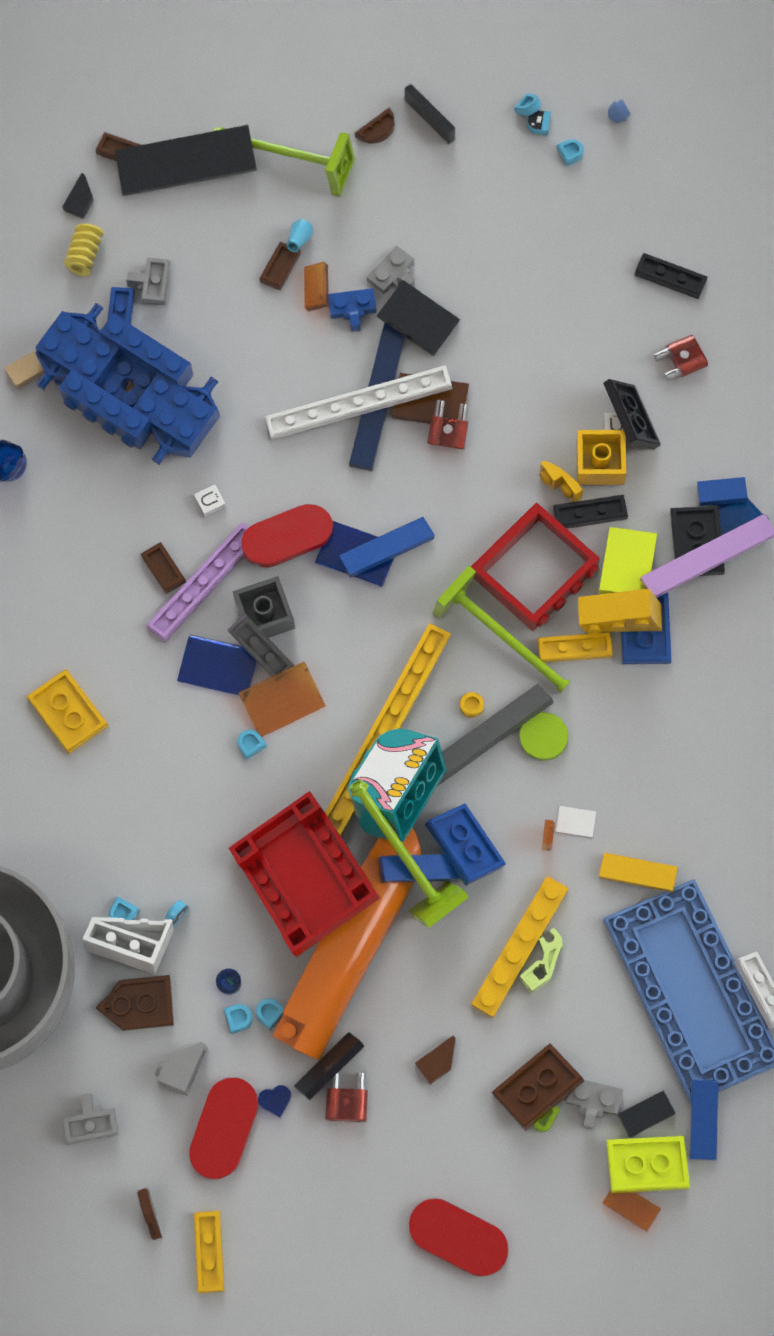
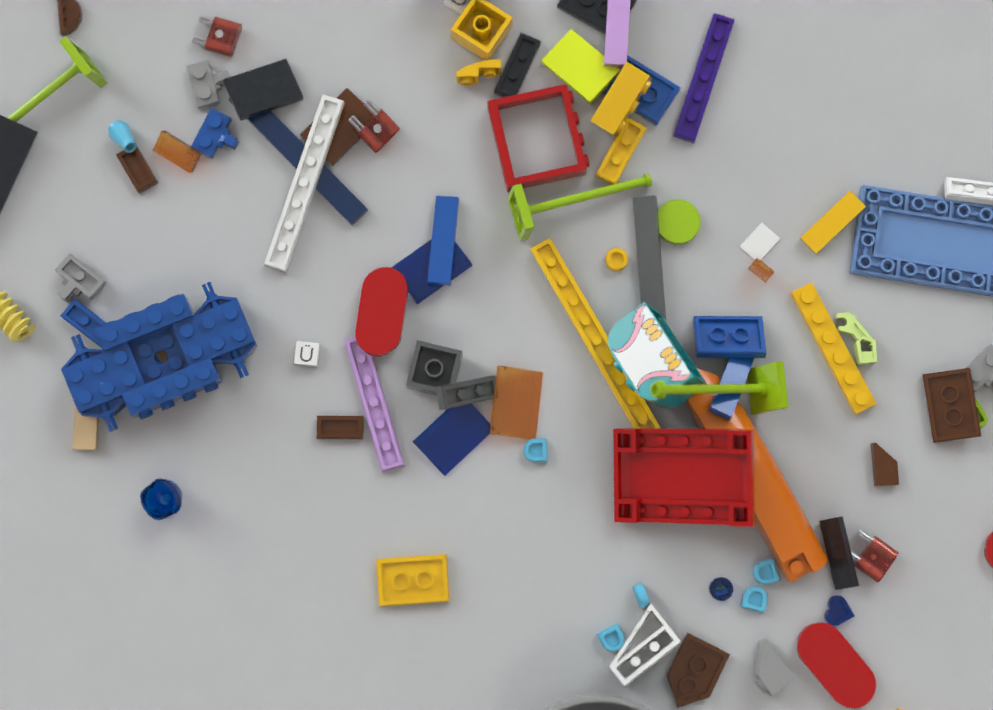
camera: 60 degrees left, 10 degrees up
none -> clear red piece [192,15,242,57]
none -> dark purple tile [673,13,735,143]

